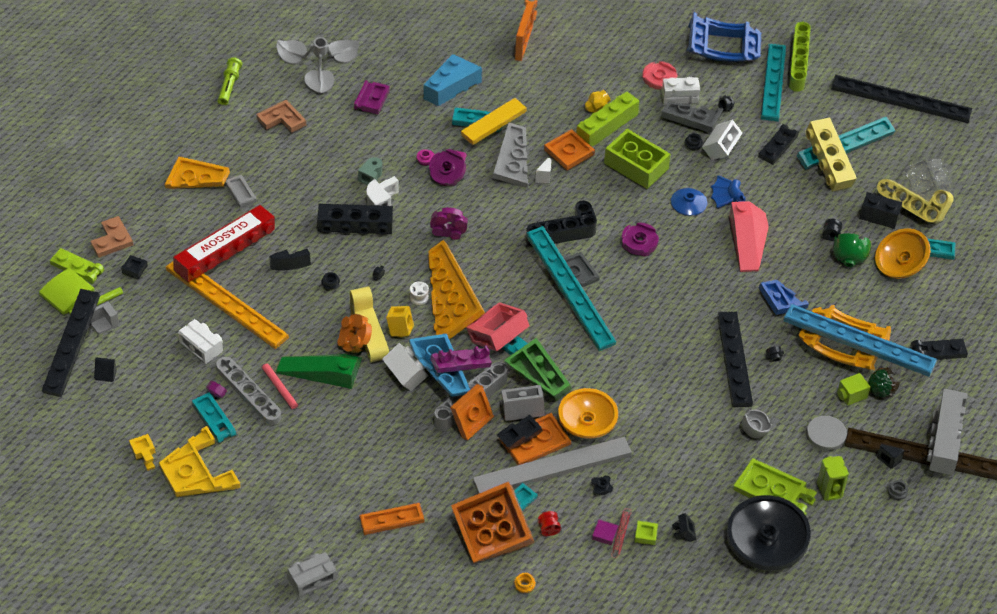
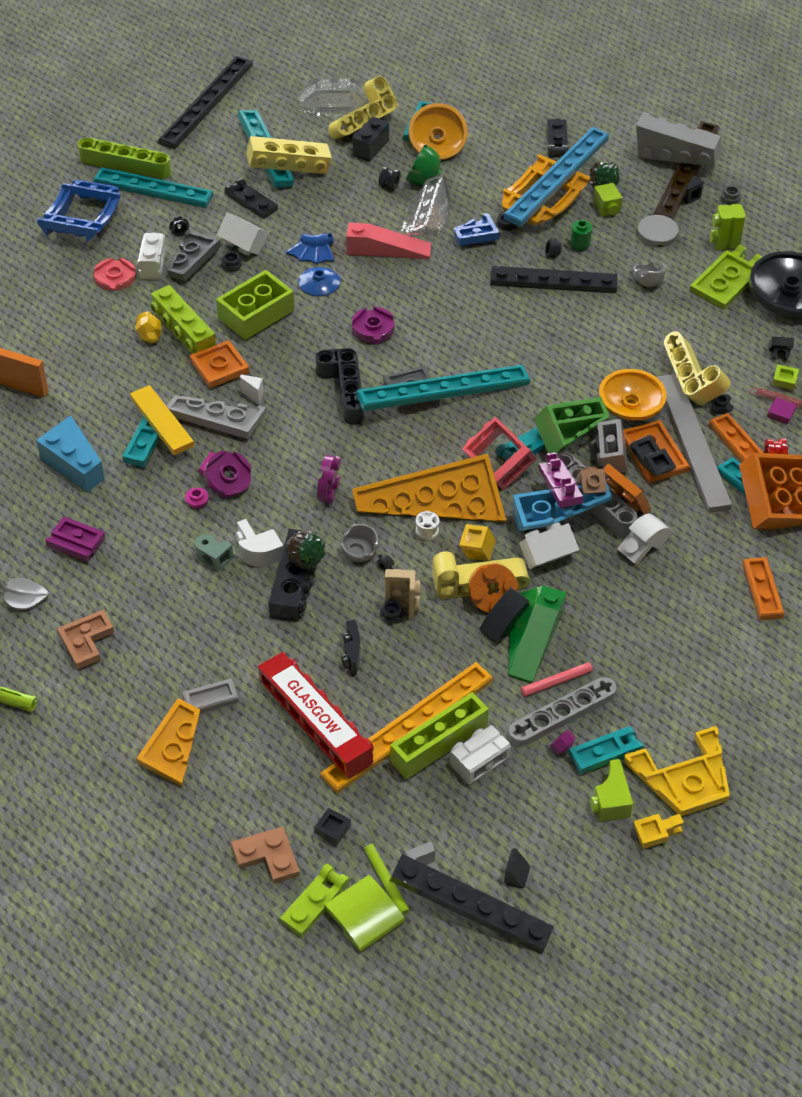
camera: 80 degrees left, 0 degrees up
none -> dark green piece [286,530,326,569]
none -> light grey hair [340,524,378,563]
none -> tan bracket [385,569,420,619]
none -> lime brick [390,692,489,780]
none -> clear wedge [401,174,452,237]
none -> black slope [479,587,530,644]
none -> green brick [570,220,593,251]
none -> medium nougat bracket [577,467,607,494]
none -> lime arch [590,759,633,822]
none -> white brick [617,514,674,565]
none -> light yellow beam [664,331,730,406]
none -> orange tile [709,413,764,463]

